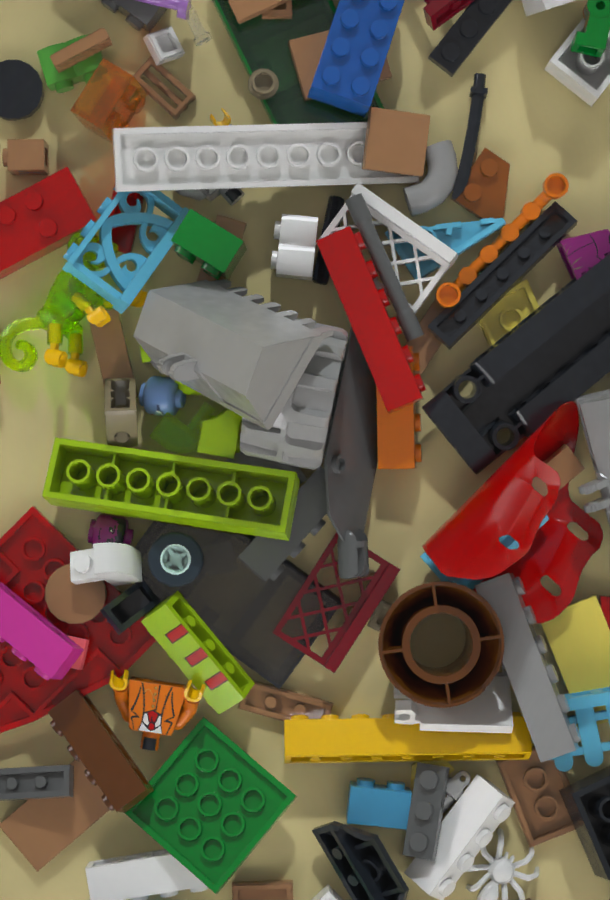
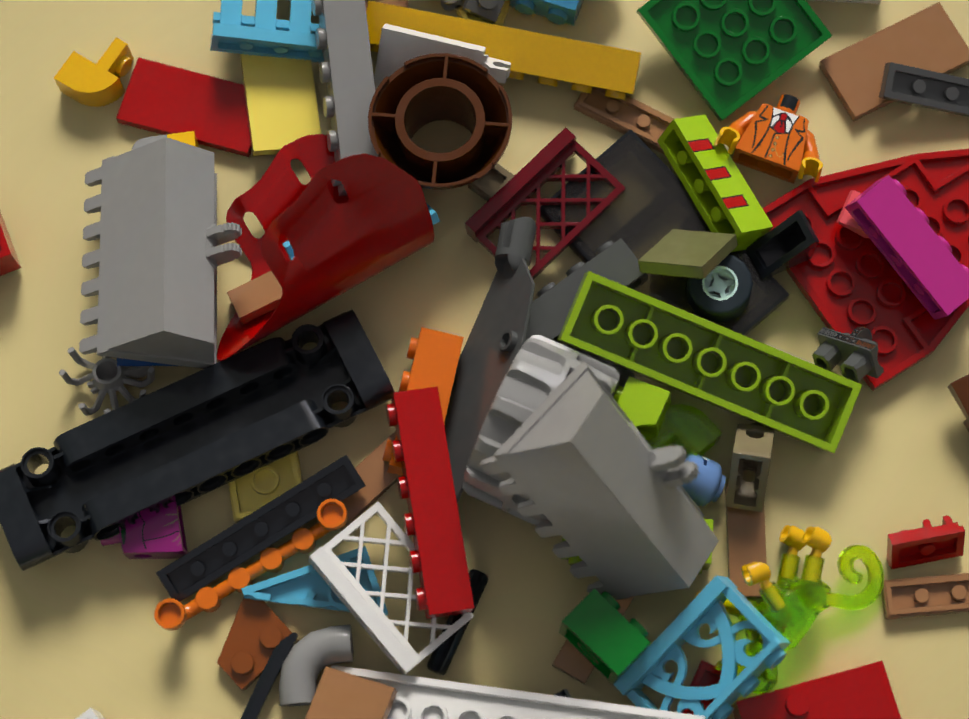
camera: 160 degrees left, 15 degrees down
medium nougat tile [45,563,107,624] -> none
reddish brown brick [48,689,154,813] -> none
white brick [70,542,142,586] -> none
magenta head [88,513,134,548] -> none
white brick [271,214,318,281] -> none
dark grey piece [345,193,424,342] -> none
none -> olive tile [638,229,738,279]
none -> dark grey hips [812,326,884,383]

